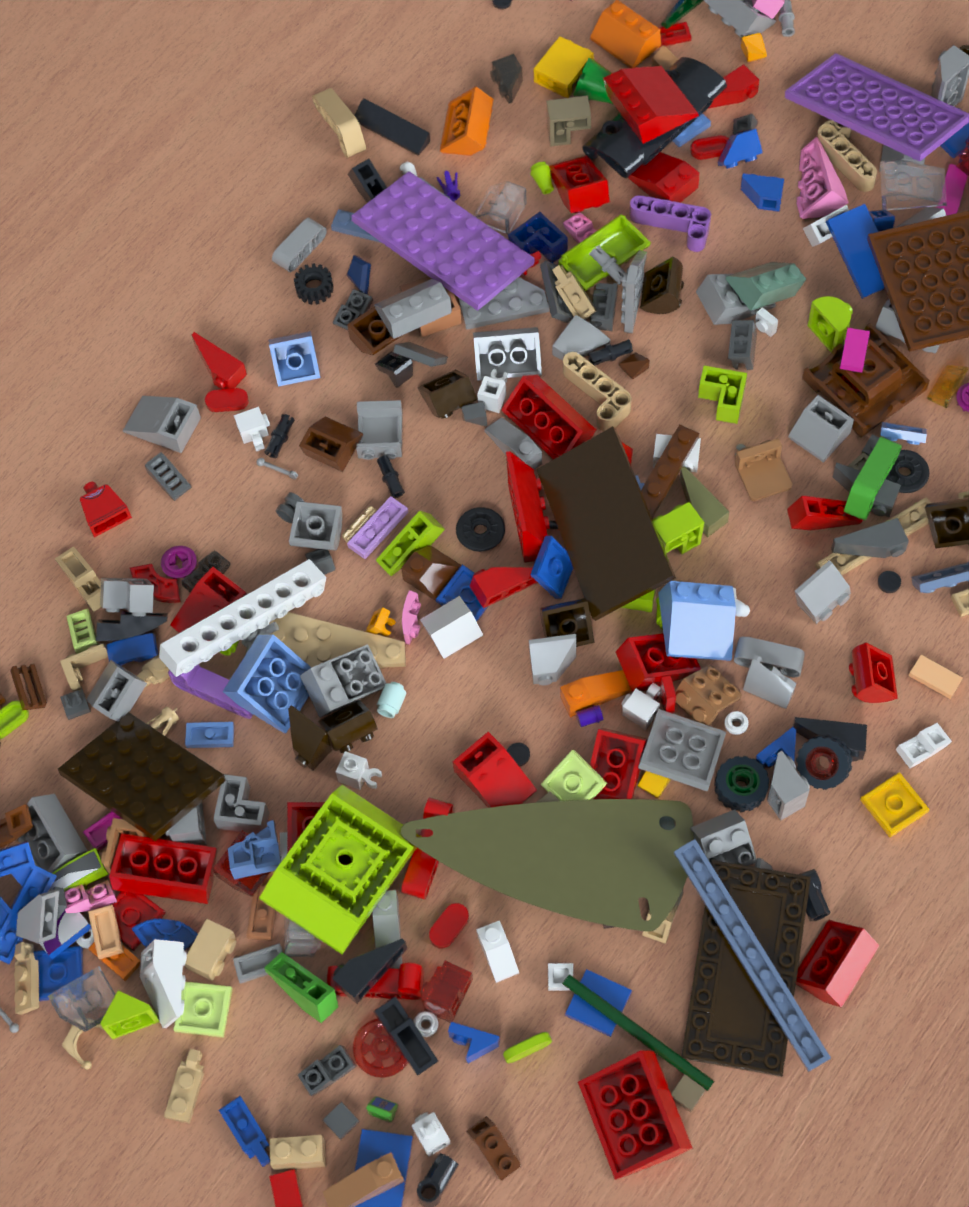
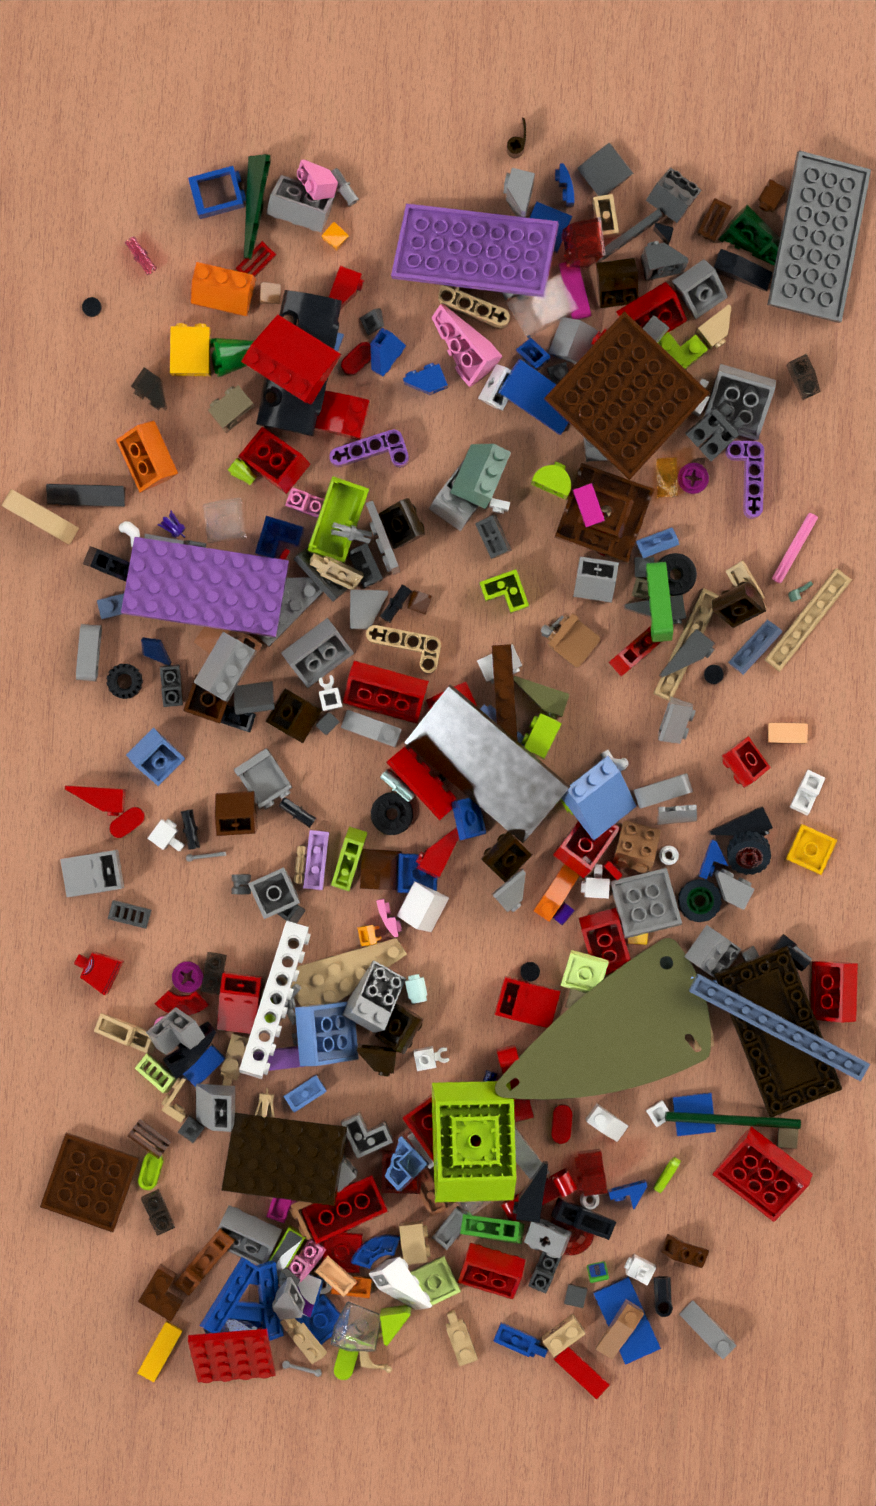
camera: 40 degrees left, 25 degrees up
none -> lime tile [334,1340,359,1380]
none -> light aqua axle [380,769,416,802]
none -> red slope [457,1243,526,1299]
none -> light grey brick [524,1218,572,1258]

